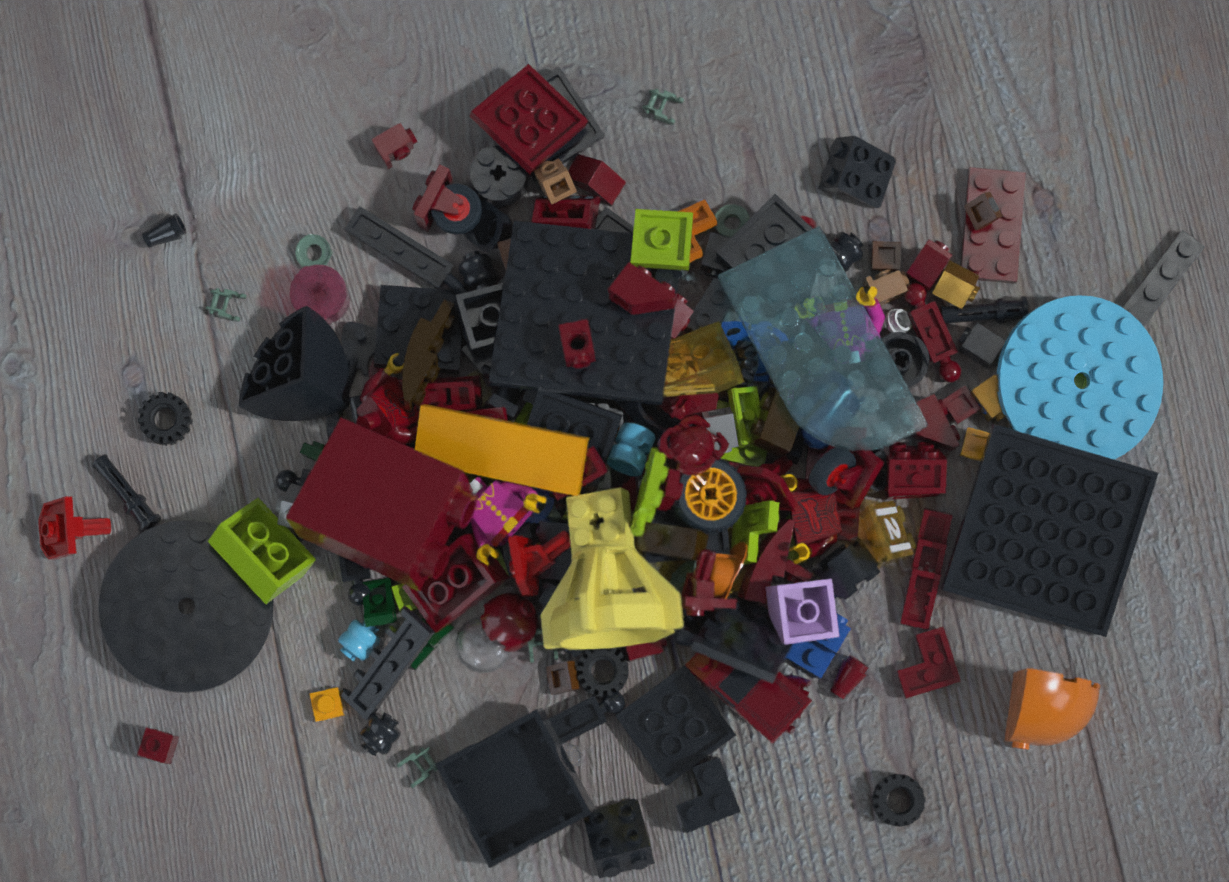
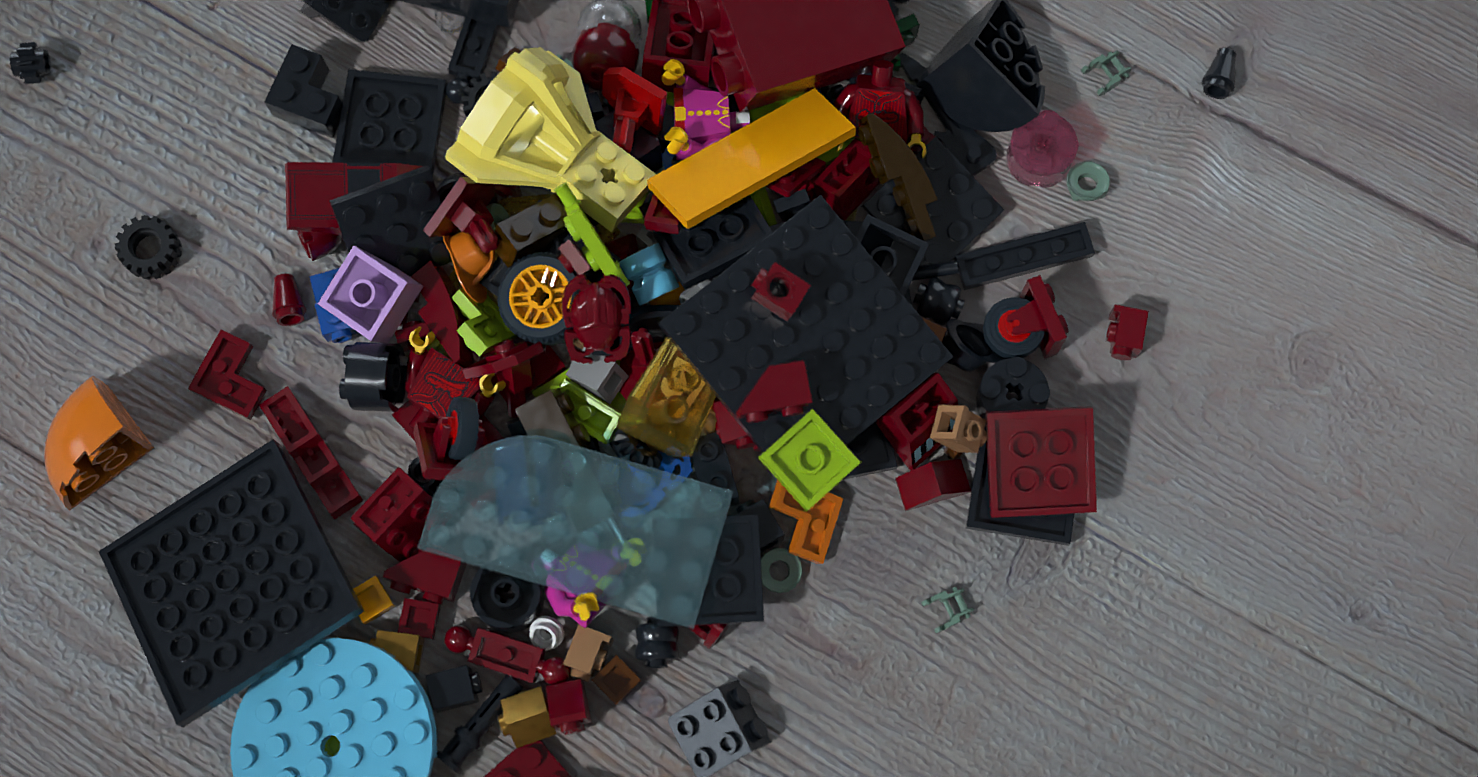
camera: 135 degrees right, 5 degrees down
clear yellow slope [860,501,916,568] -> none

